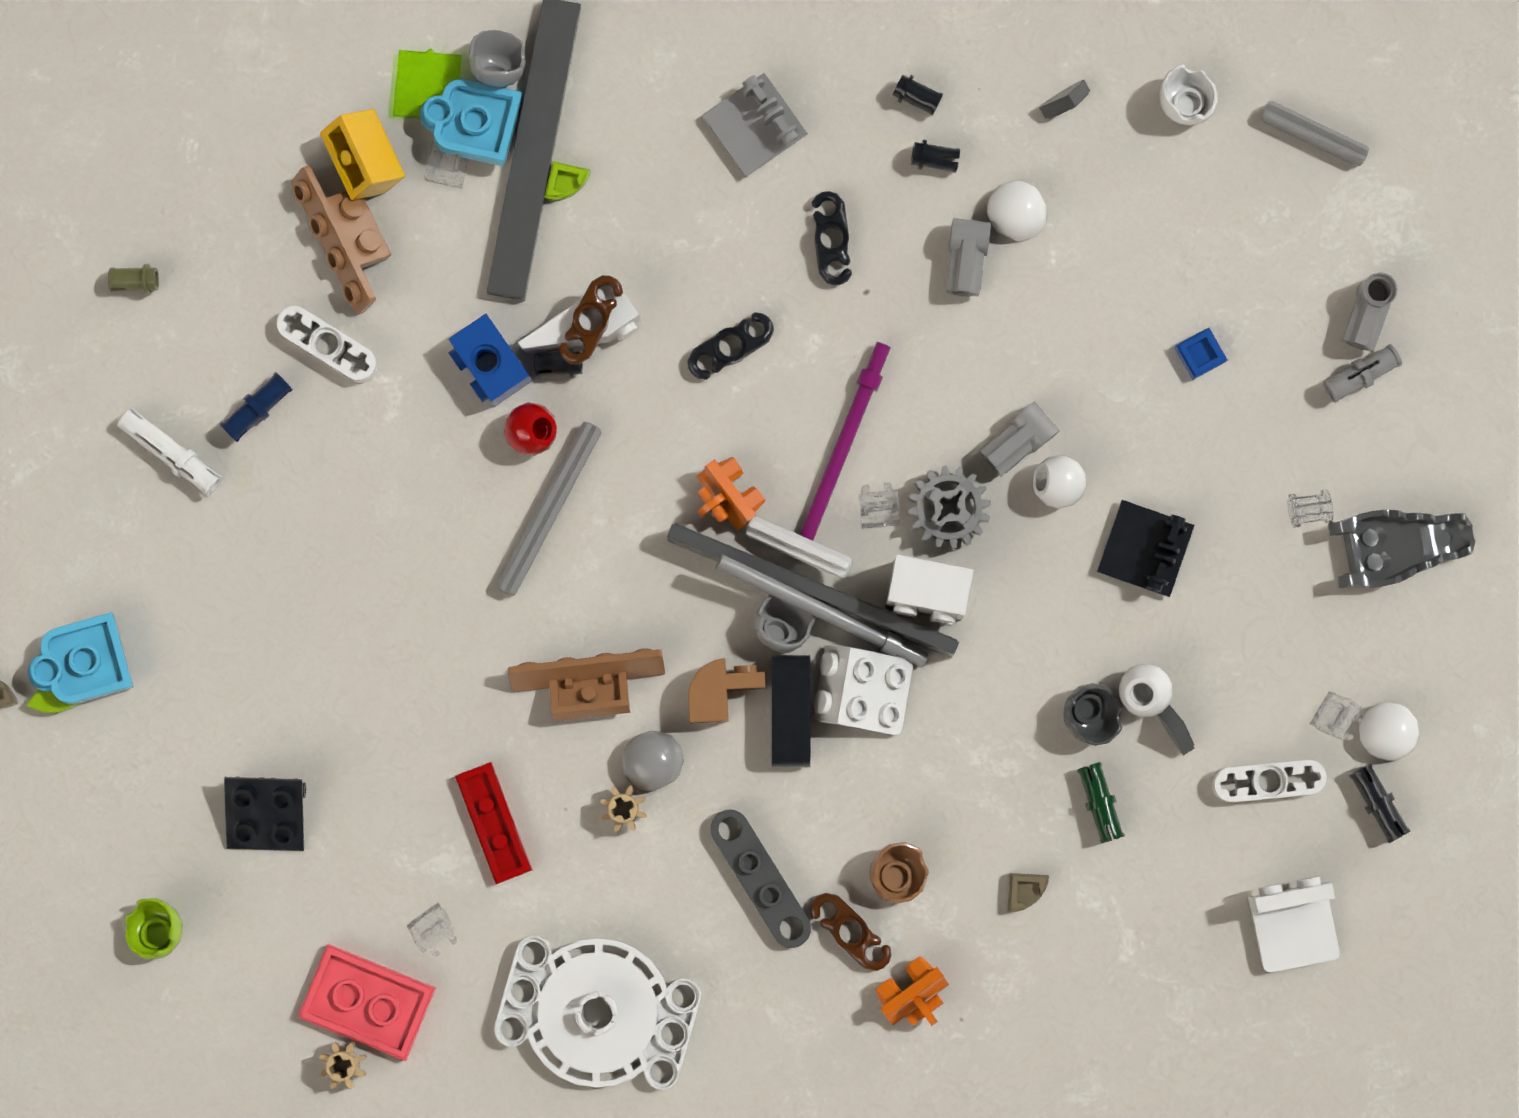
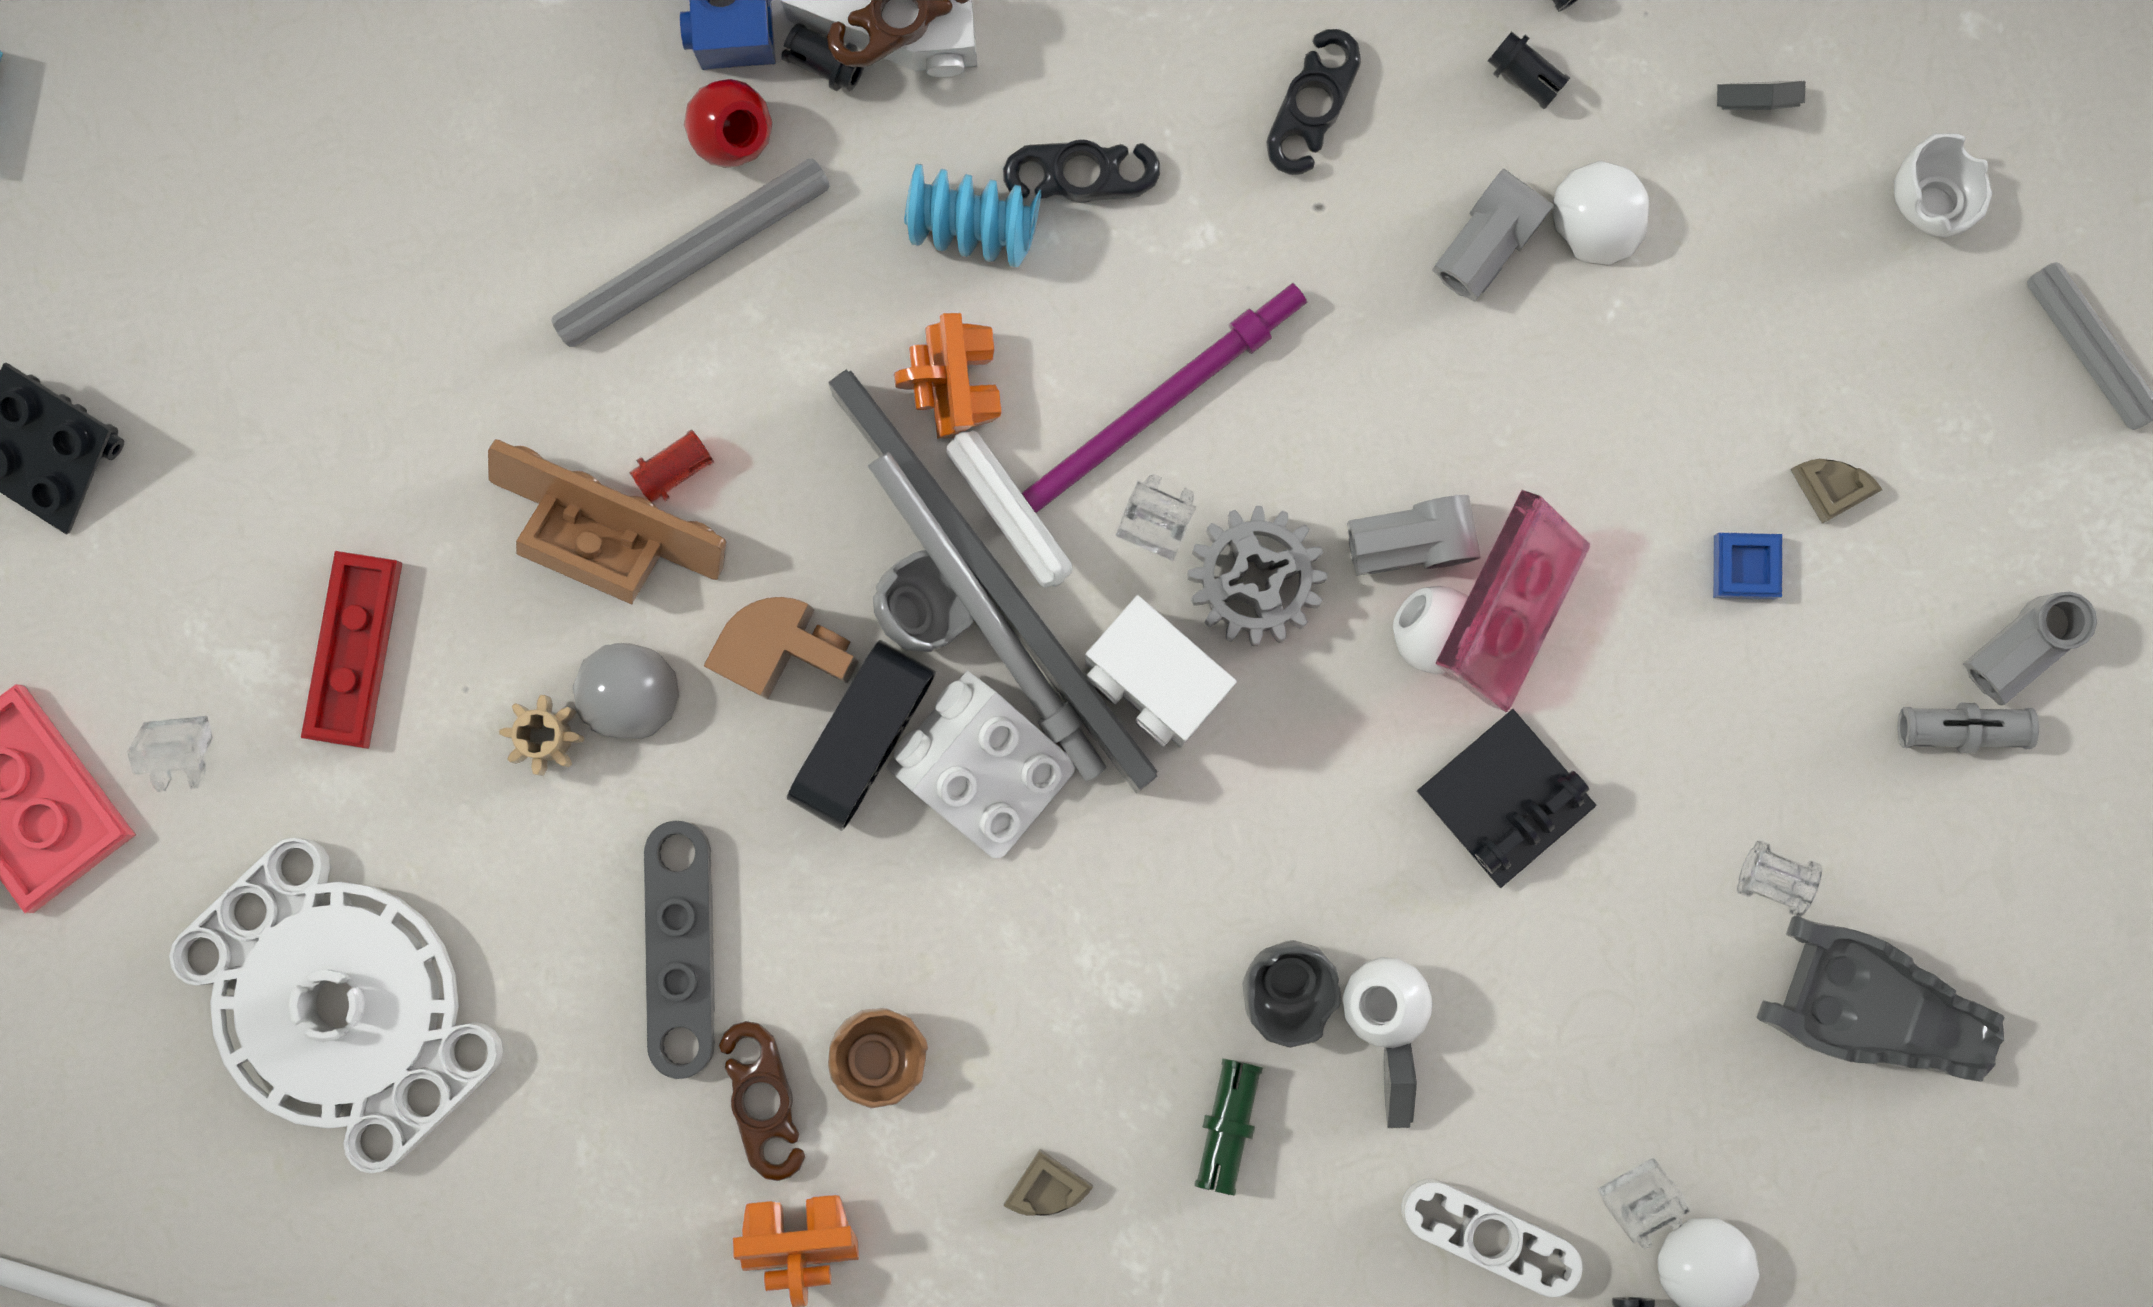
camera: 30 degrees right, 0 degrees up
none -> clear red pin [629,429,714,503]
none -> medium azure piece [904,163,1041,267]
none -> clear pink tile [1435,490,1590,713]
none -> dark tan tile [1790,458,1882,524]

